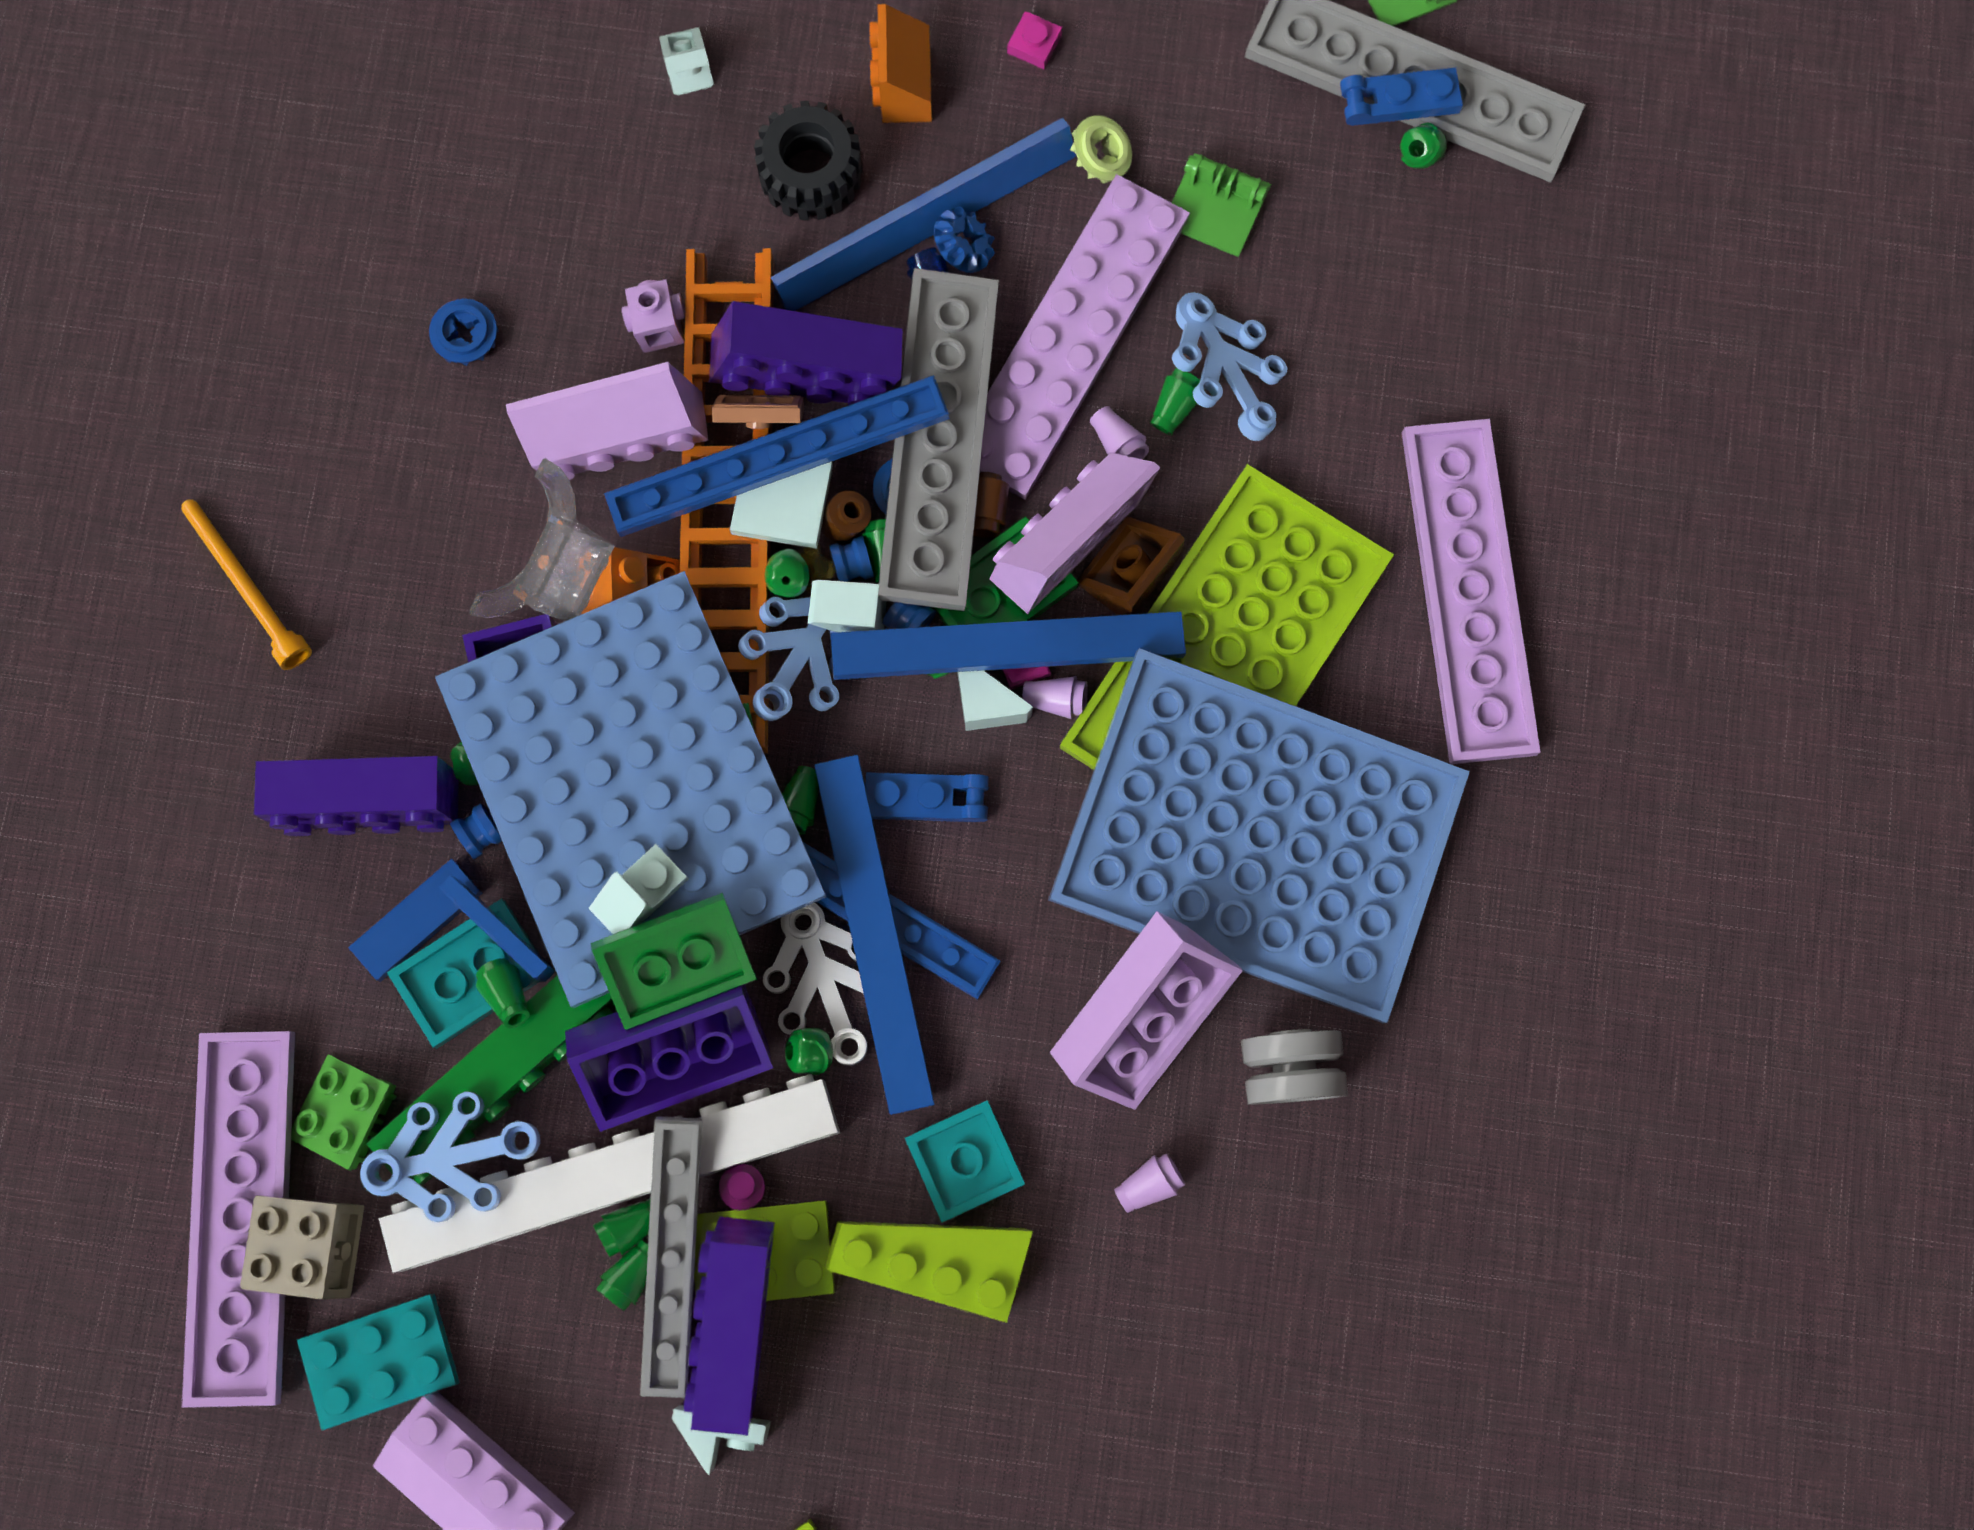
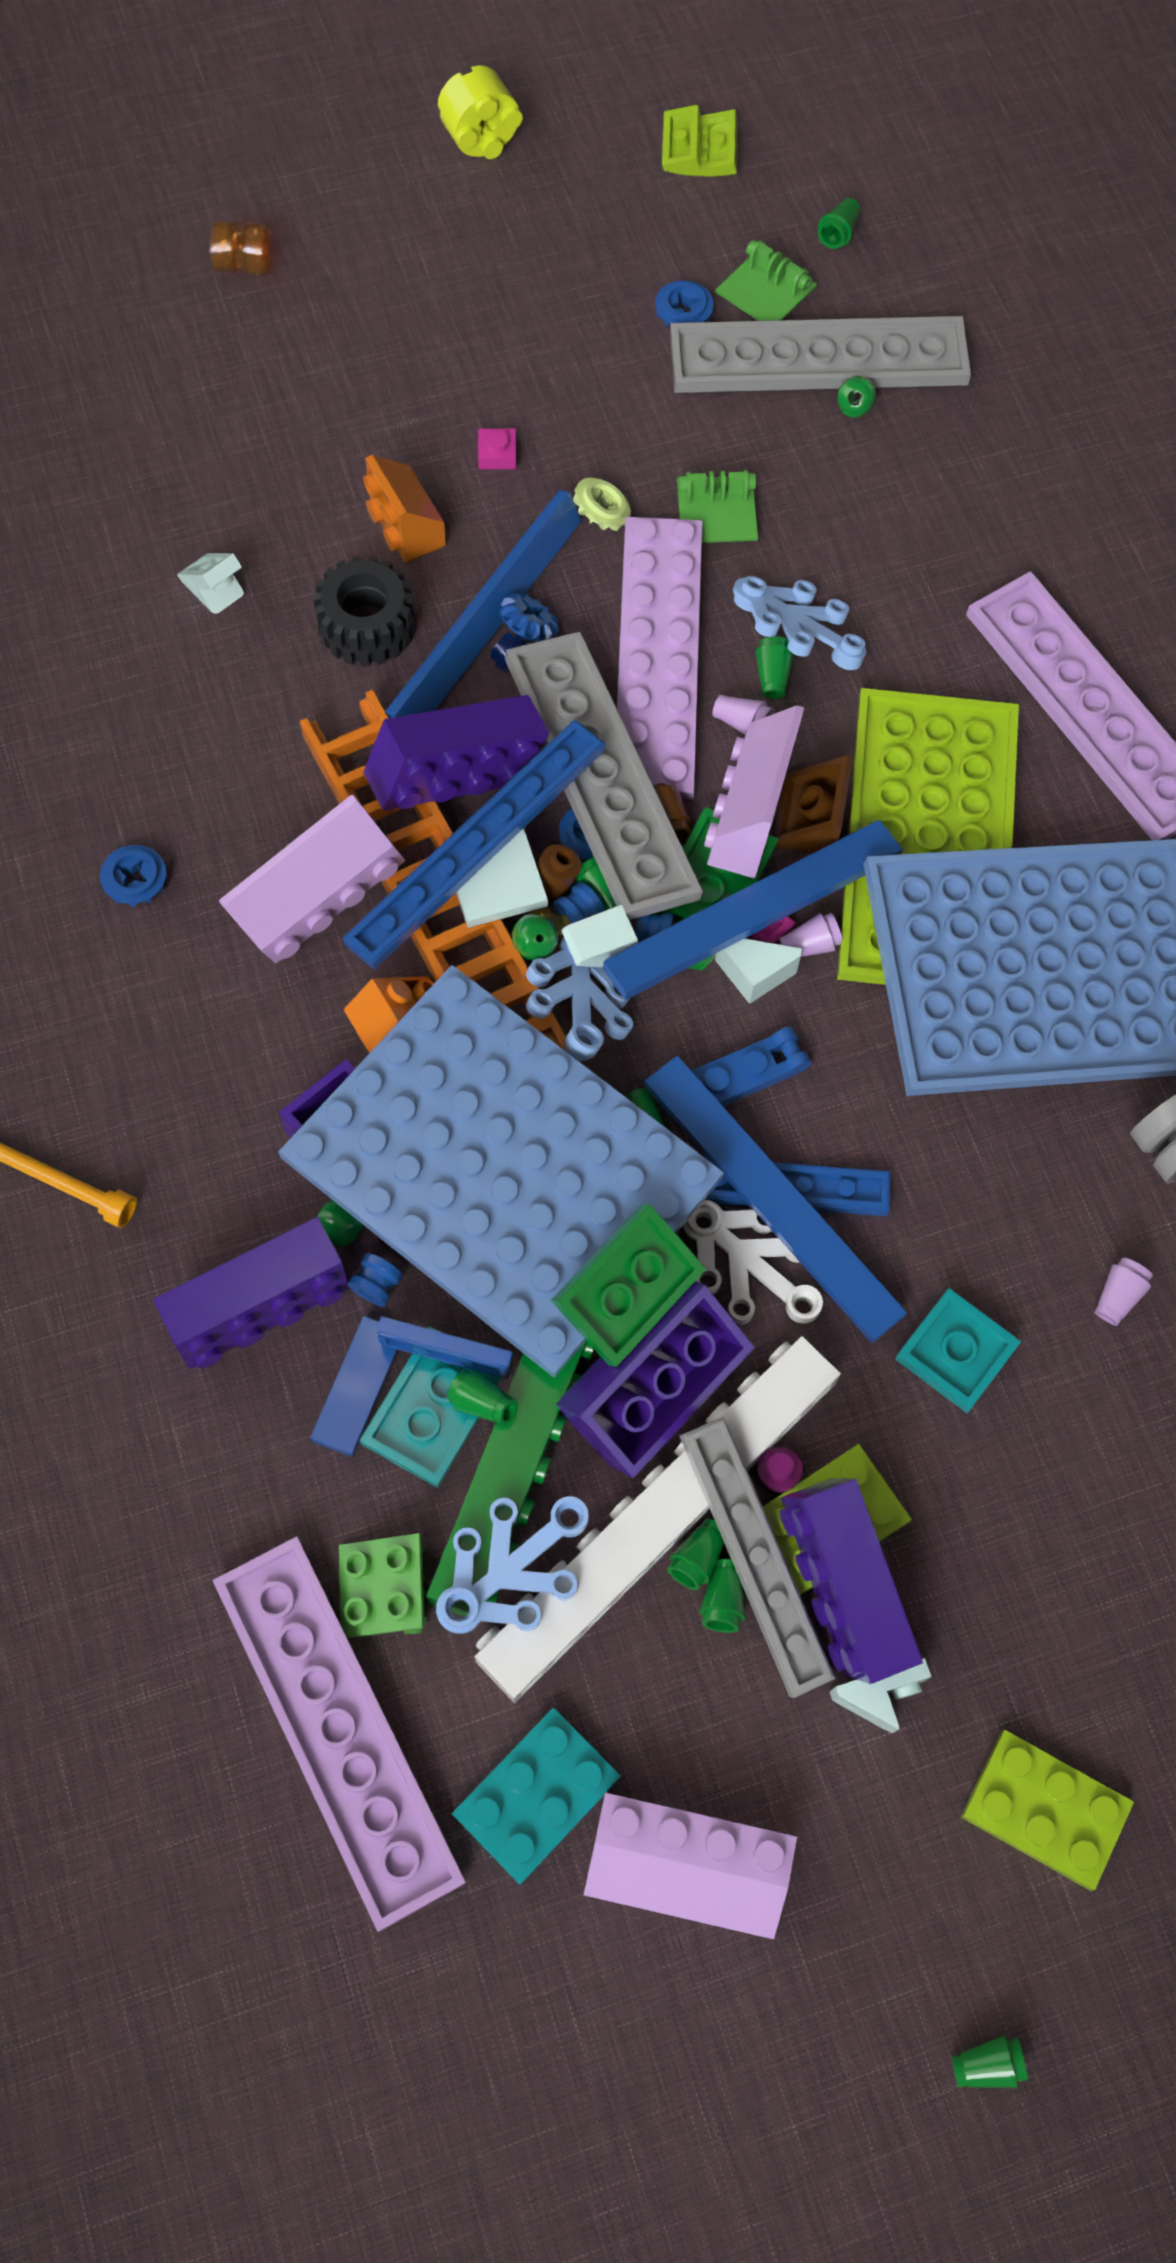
camera: 30 degrees left, 10 degrees down
dark tan bracket [240,1196,364,1299] -> none
clear piece [470,458,614,621] -> none
light aqua slope [589,844,689,934] -> none
lavender brick [622,279,685,353] -> none
nougat plate [712,395,804,429] -> none
green piece [785,1027,833,1075] -> none
lime wedge [825,1221,1033,1323] -> none
lavender slope [1050,911,1243,1110] -> none
blue plate [1340,67,1463,125] -> none

